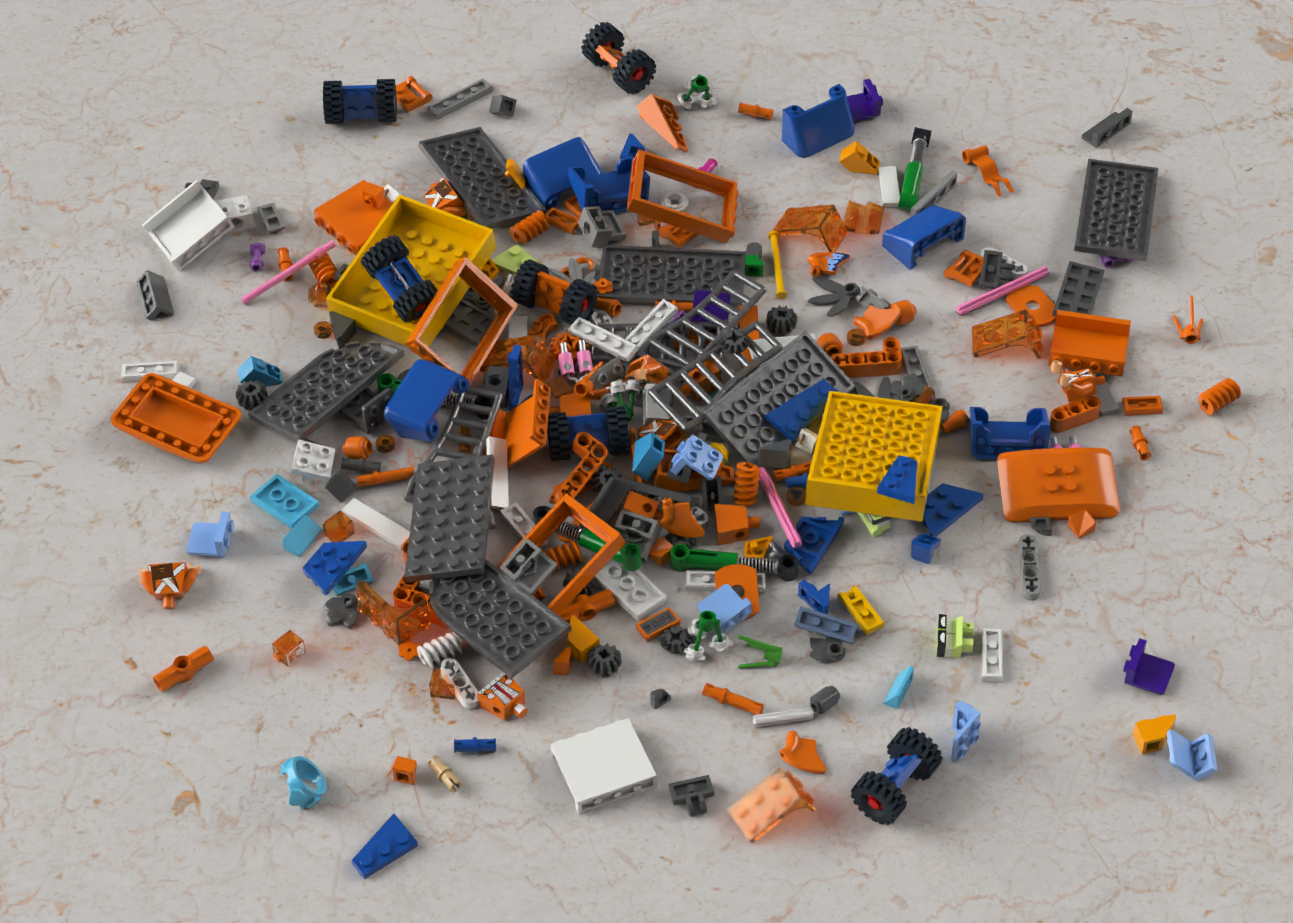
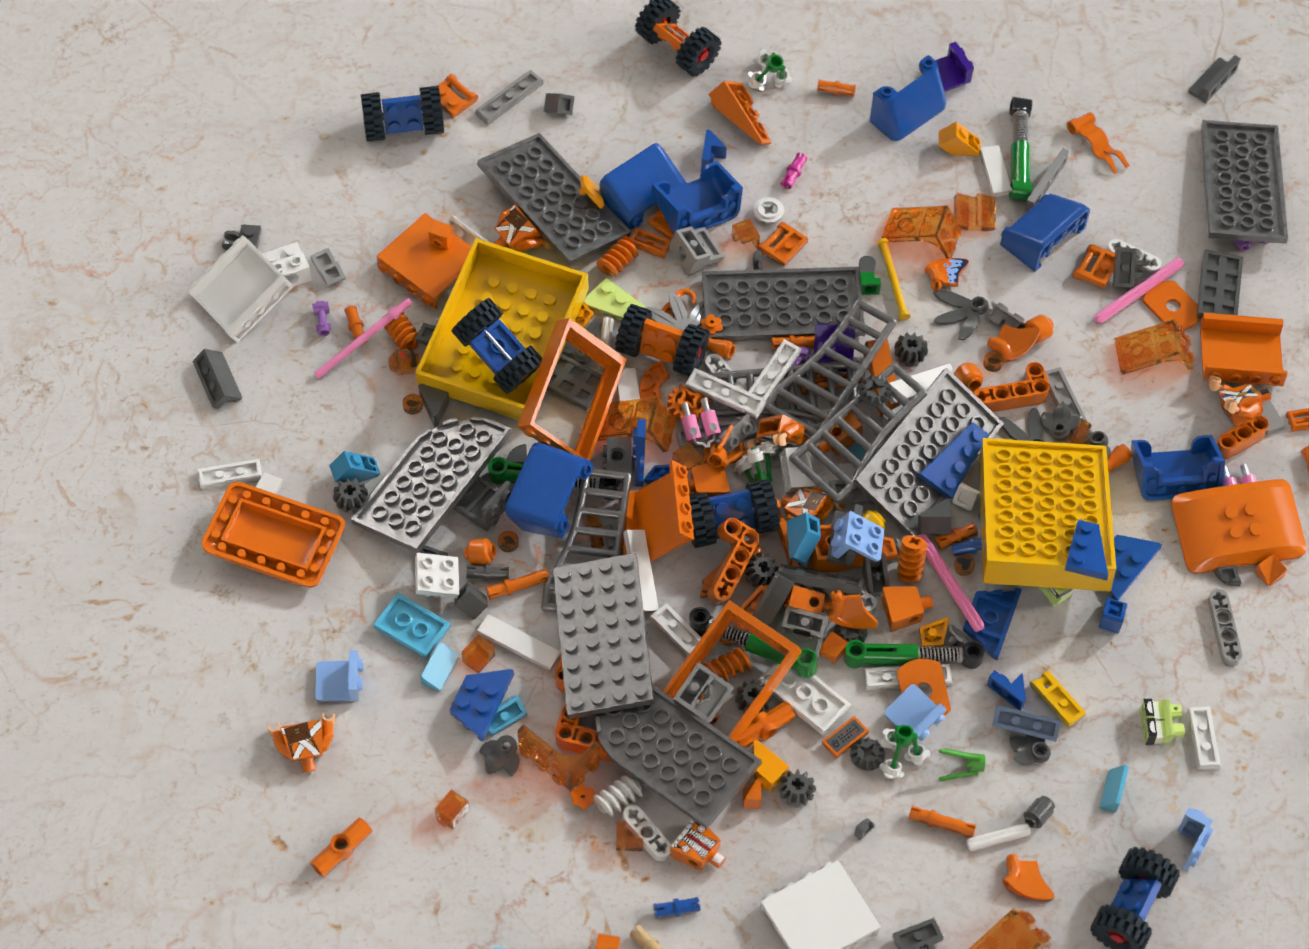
camera: 10 degrees left, 10 degrees up
orange window [627,149,739,243] -> none

